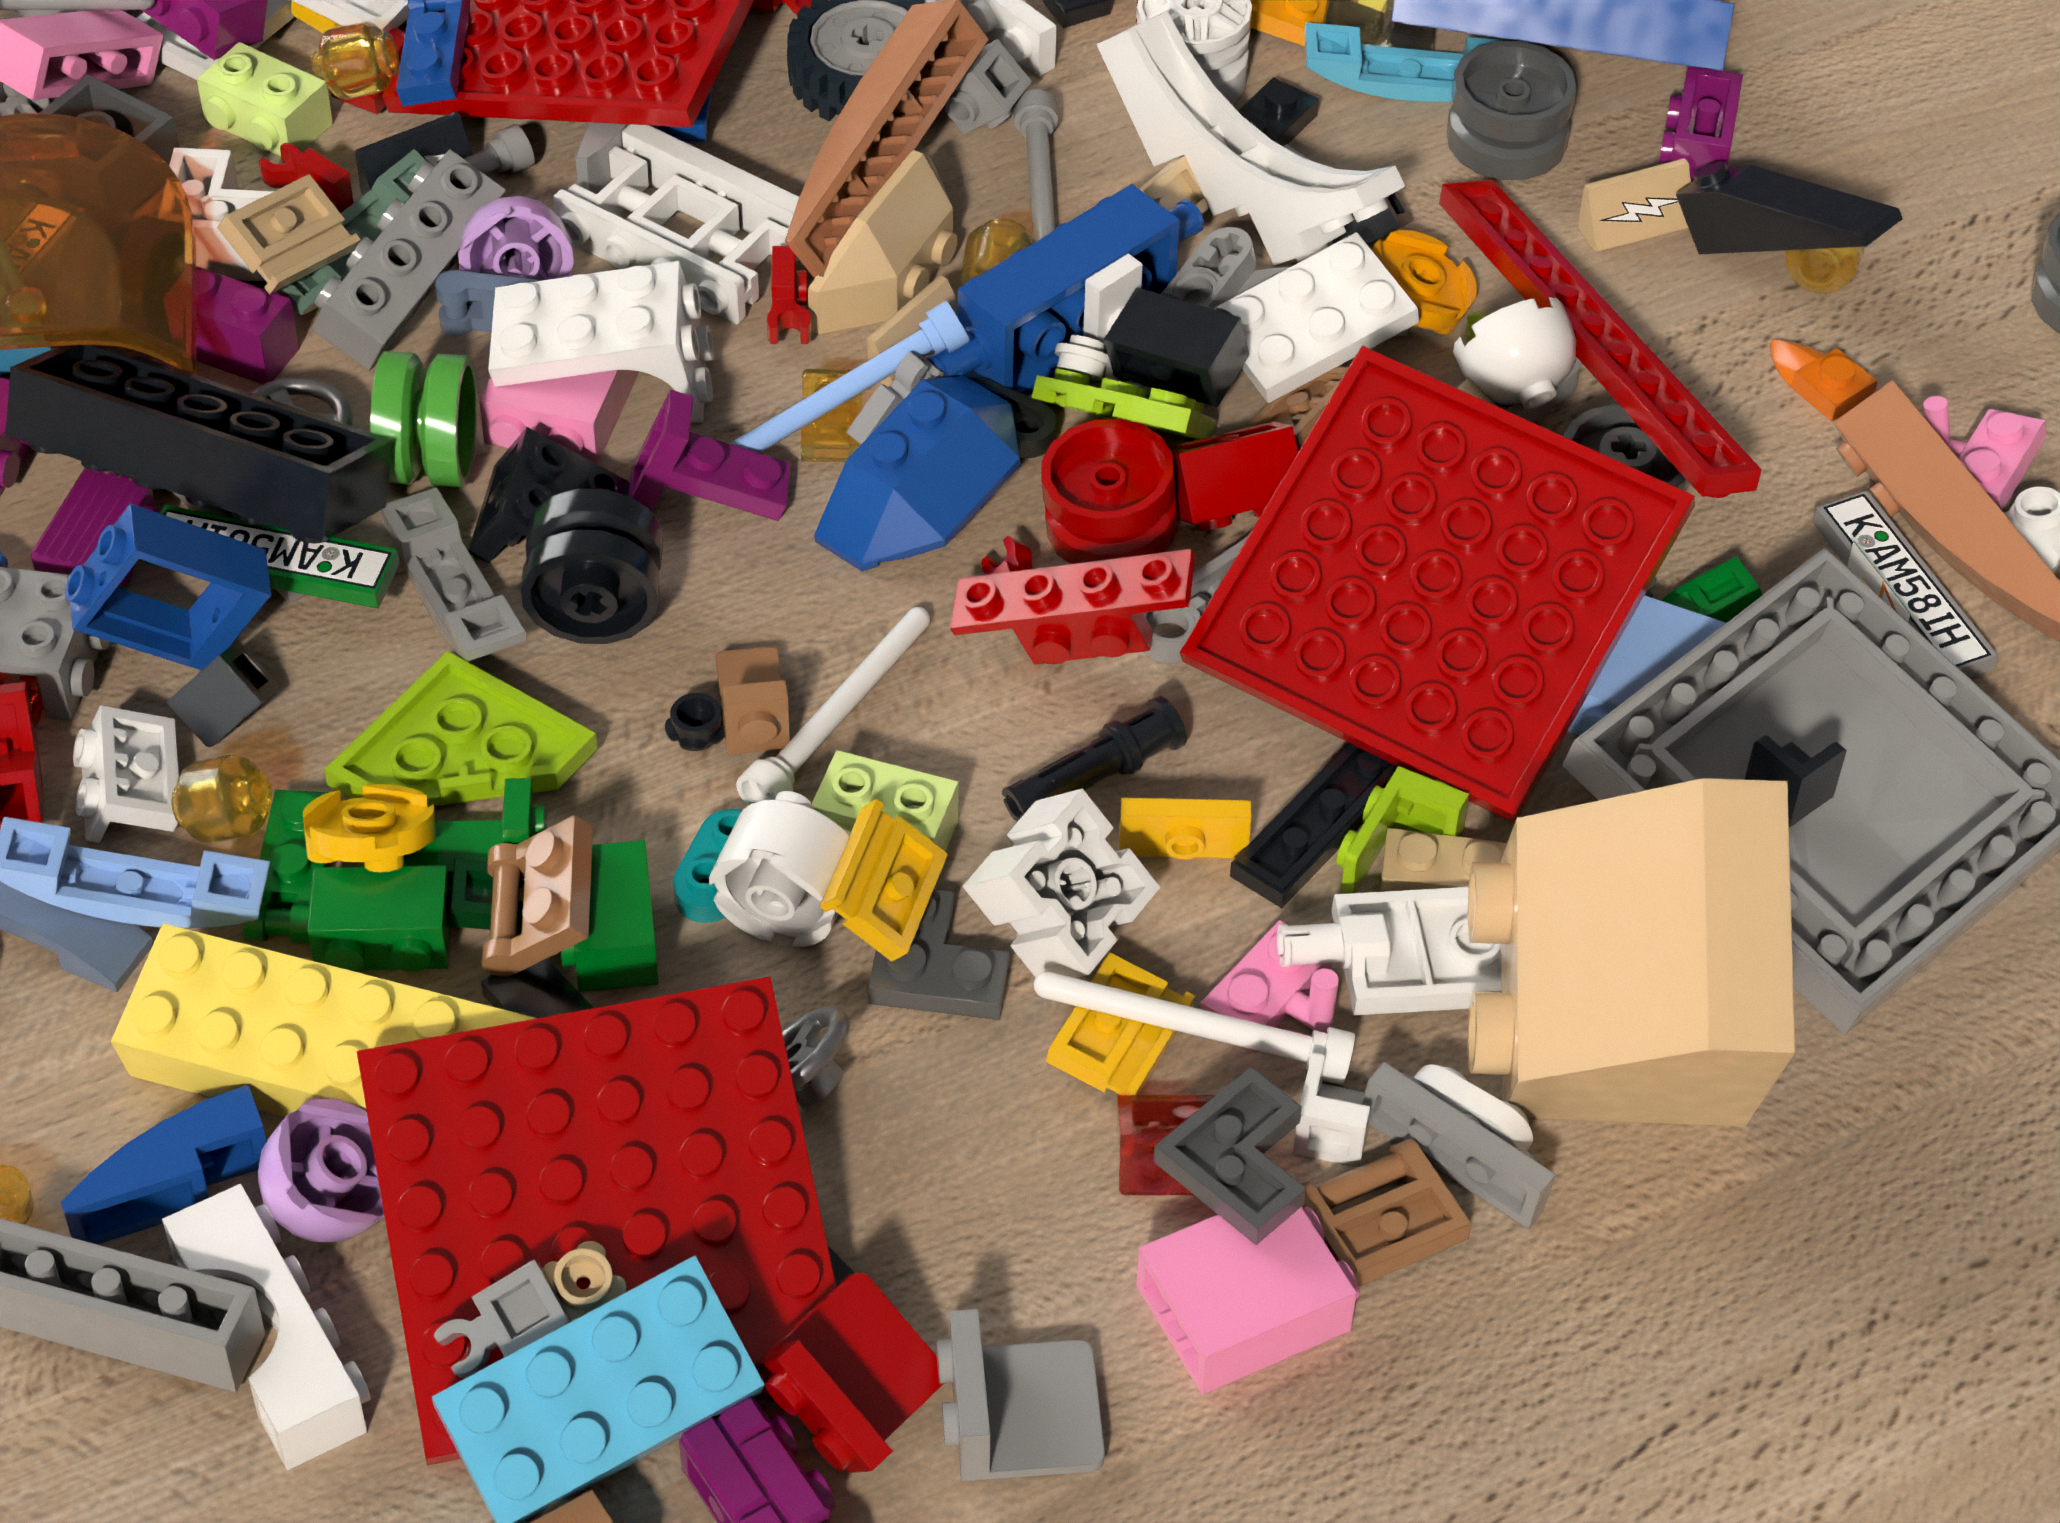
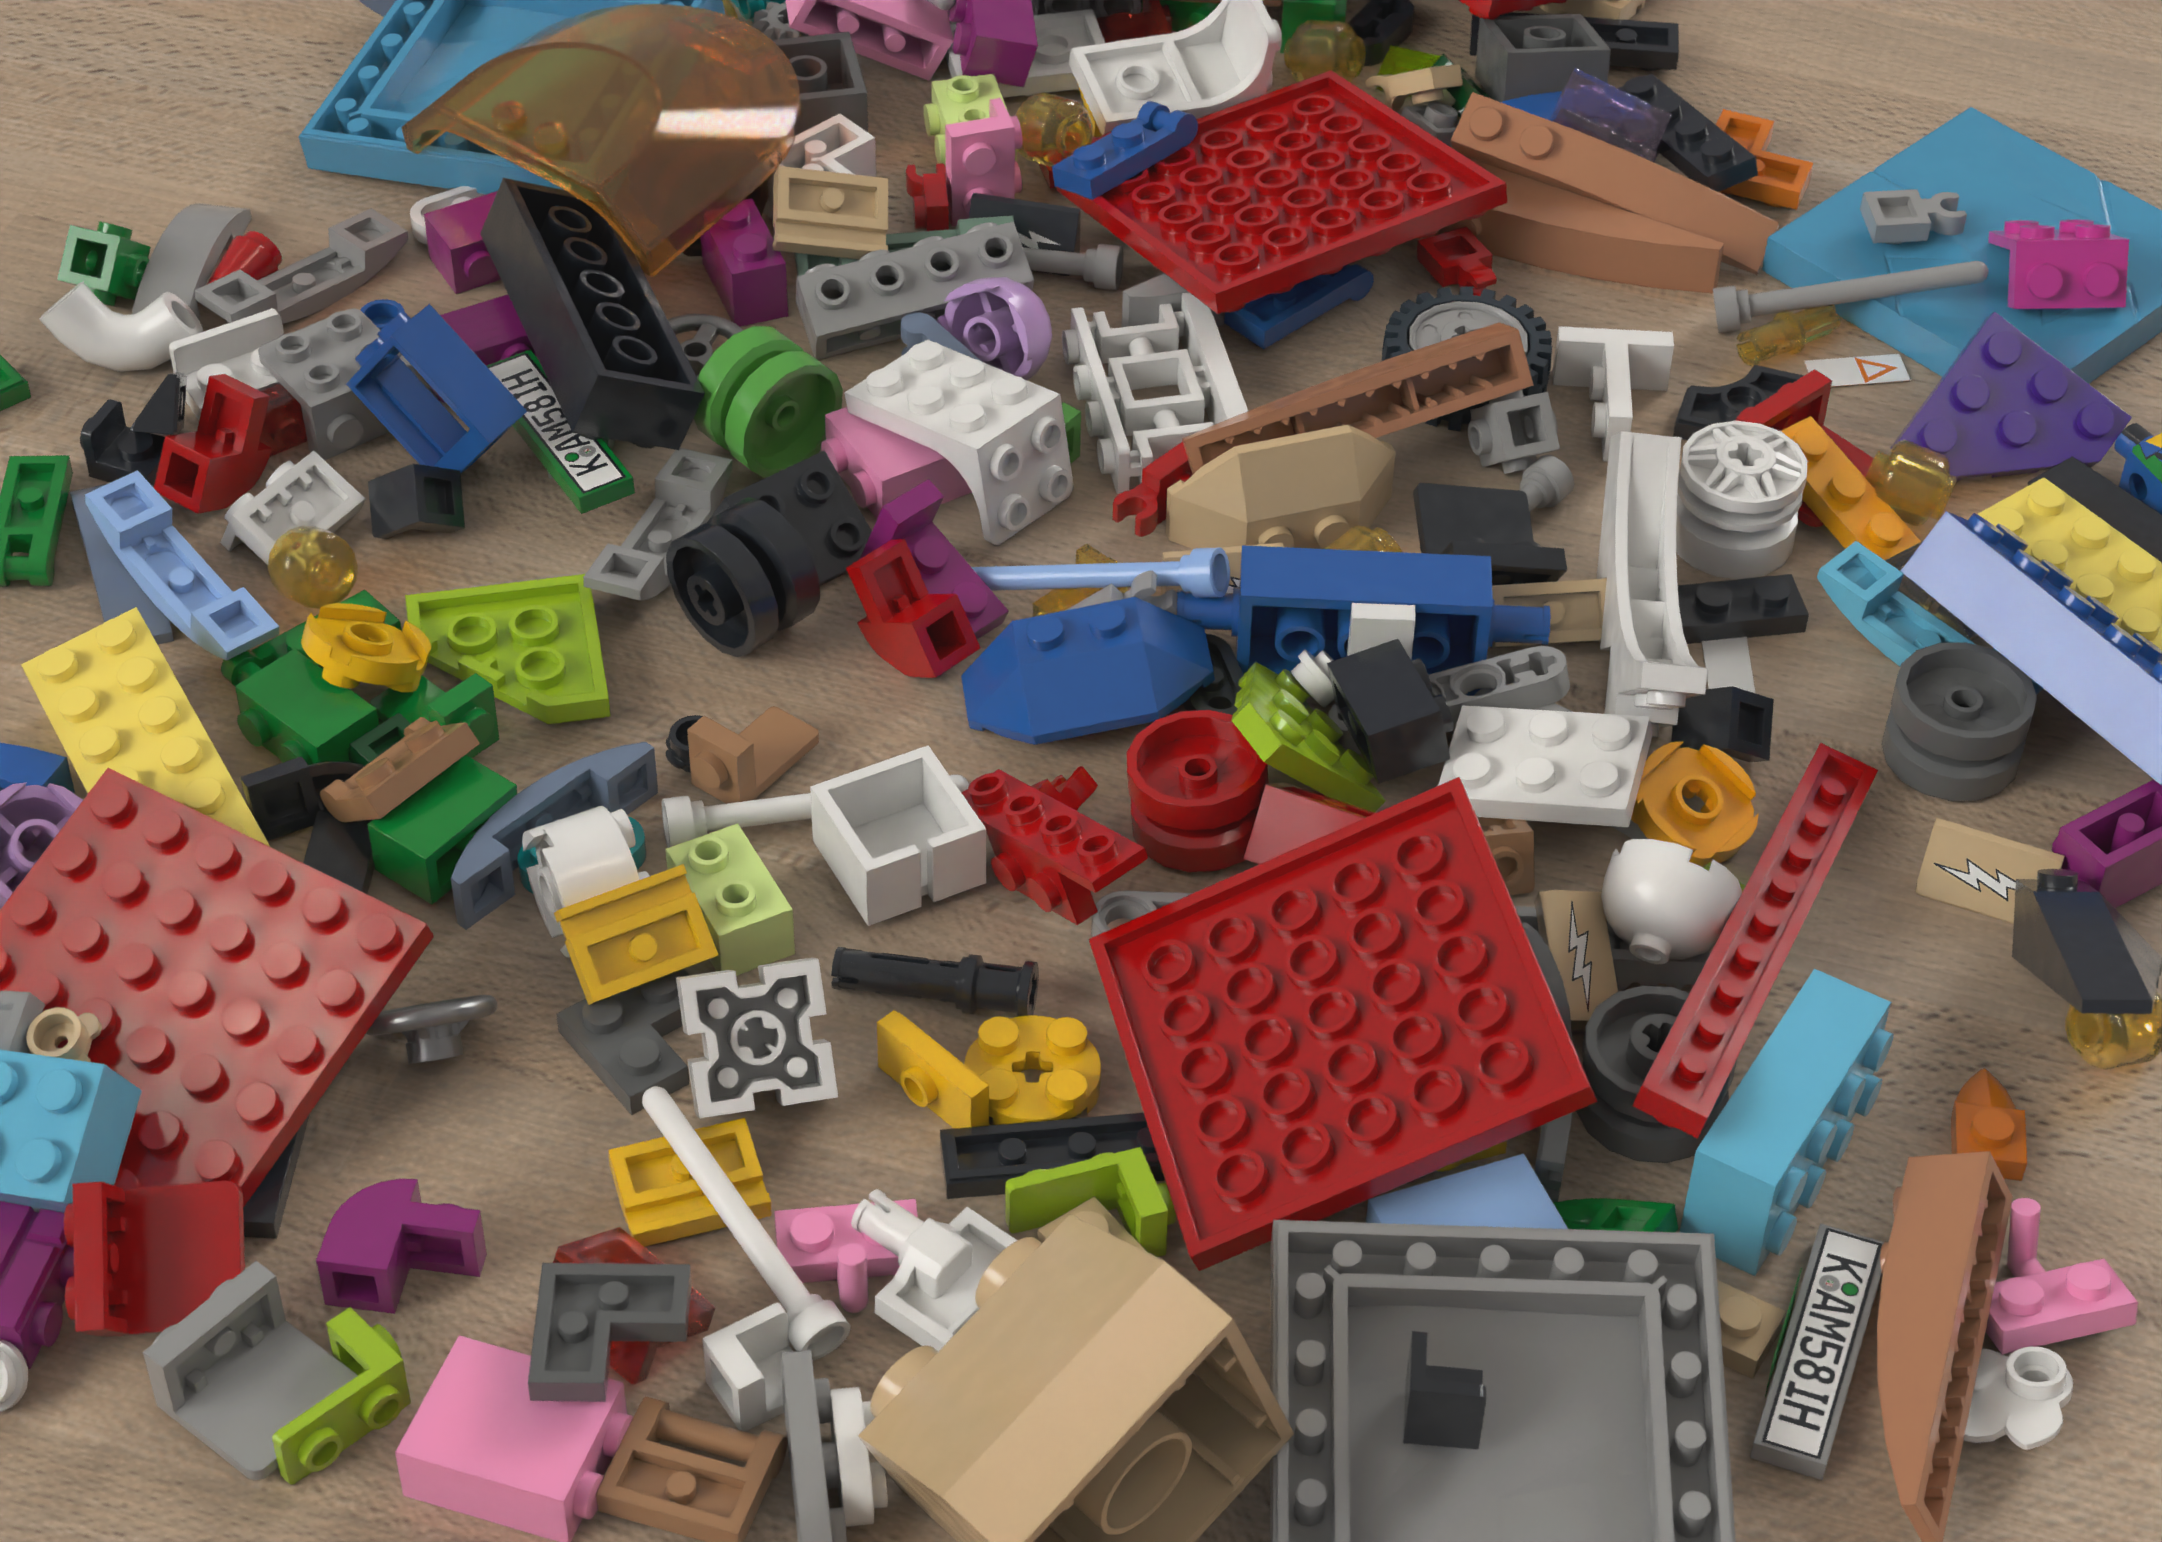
camera: 45 degrees right, 5 degrees down
none -> black plate [240,756,365,841]
none -> lime bracket [272,1307,411,1485]
none -> magenta brick [316,1178,487,1314]
none -> sand blue slope [451,742,658,930]
none -> white piece [810,745,986,926]
none -> red brick [846,539,981,678]
none -> bright pink bracket [945,98,1022,227]
none -> yellow plate [964,1015,1101,1125]
none -> black bracket [1413,483,1567,586]
none -> medium azure brick [1679,969,1894,1276]

